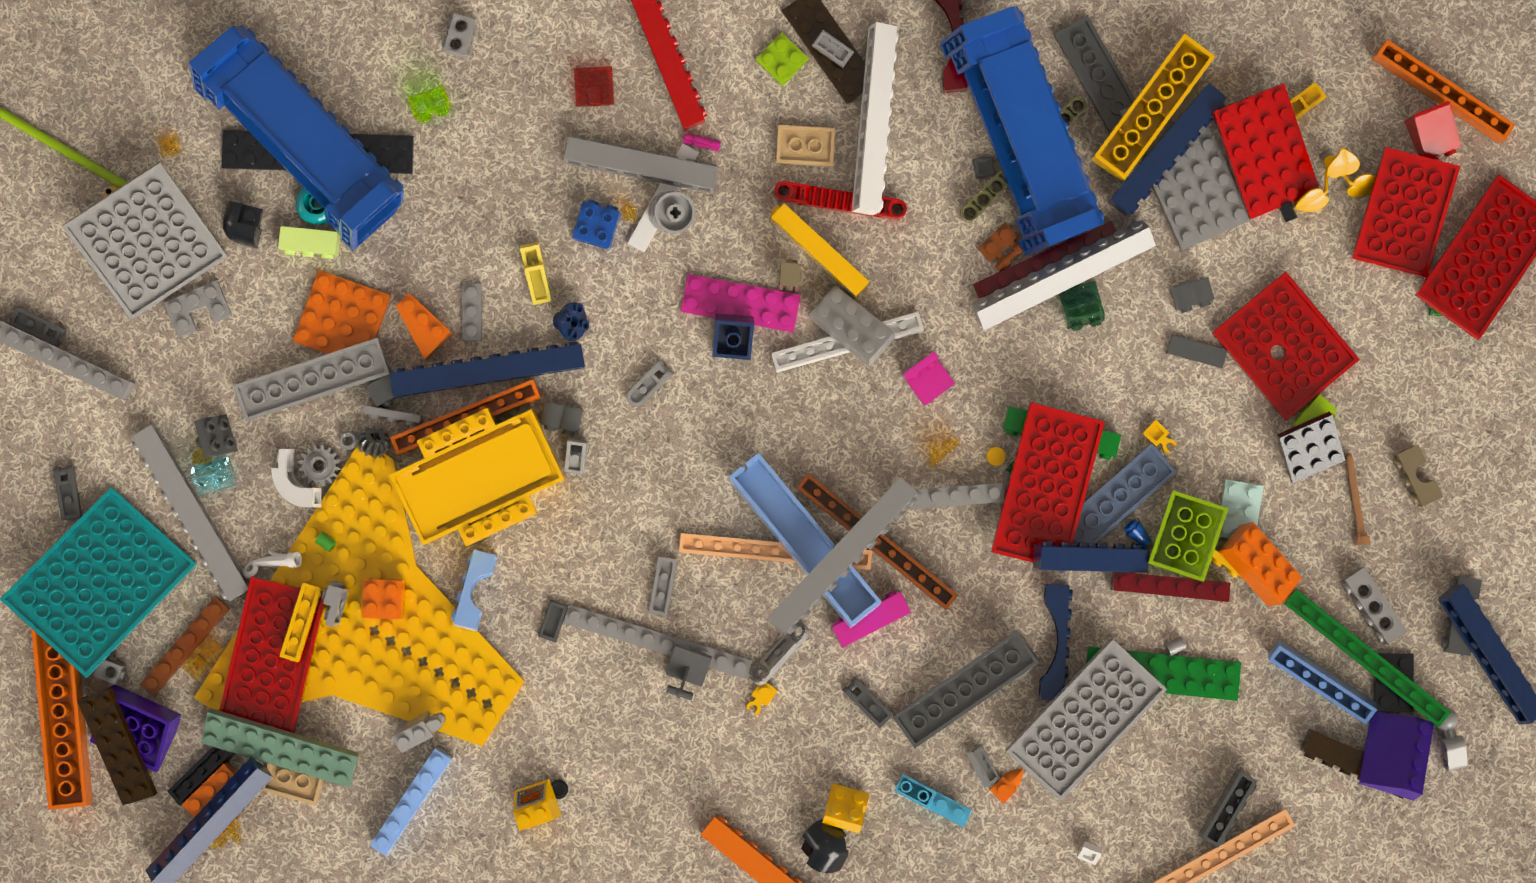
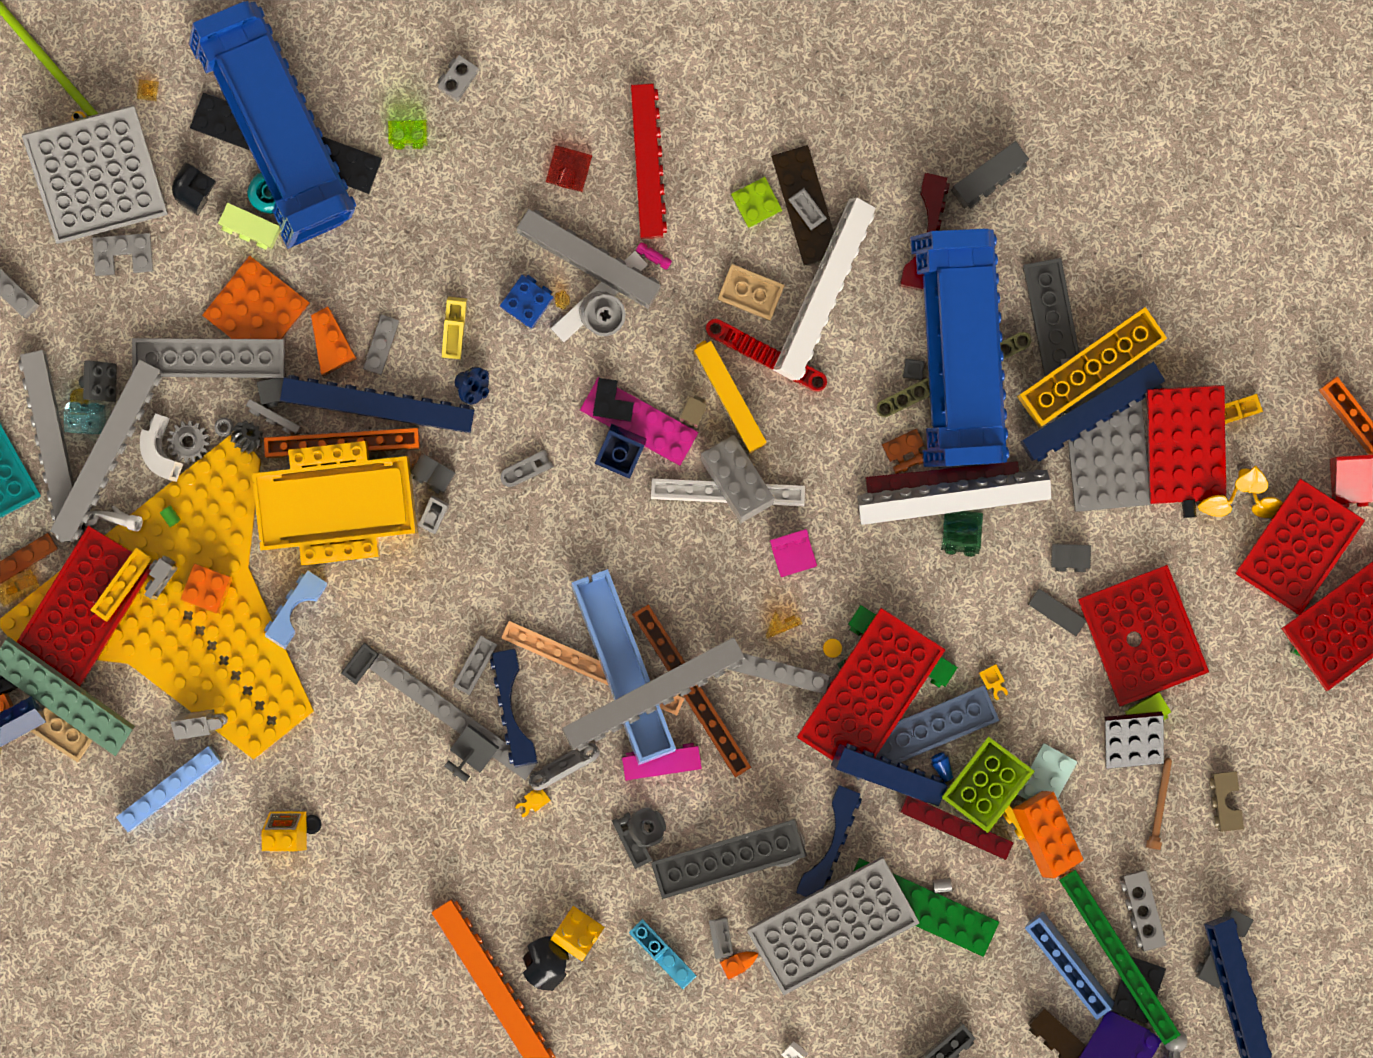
camera: 15 degrees right, 0 degrees up
none -> light grey brick [50,360,163,542]
none -> dark blue arch [490,649,538,768]
none -> black plate [593,378,634,422]
none -> dark grey plate [627,808,666,847]

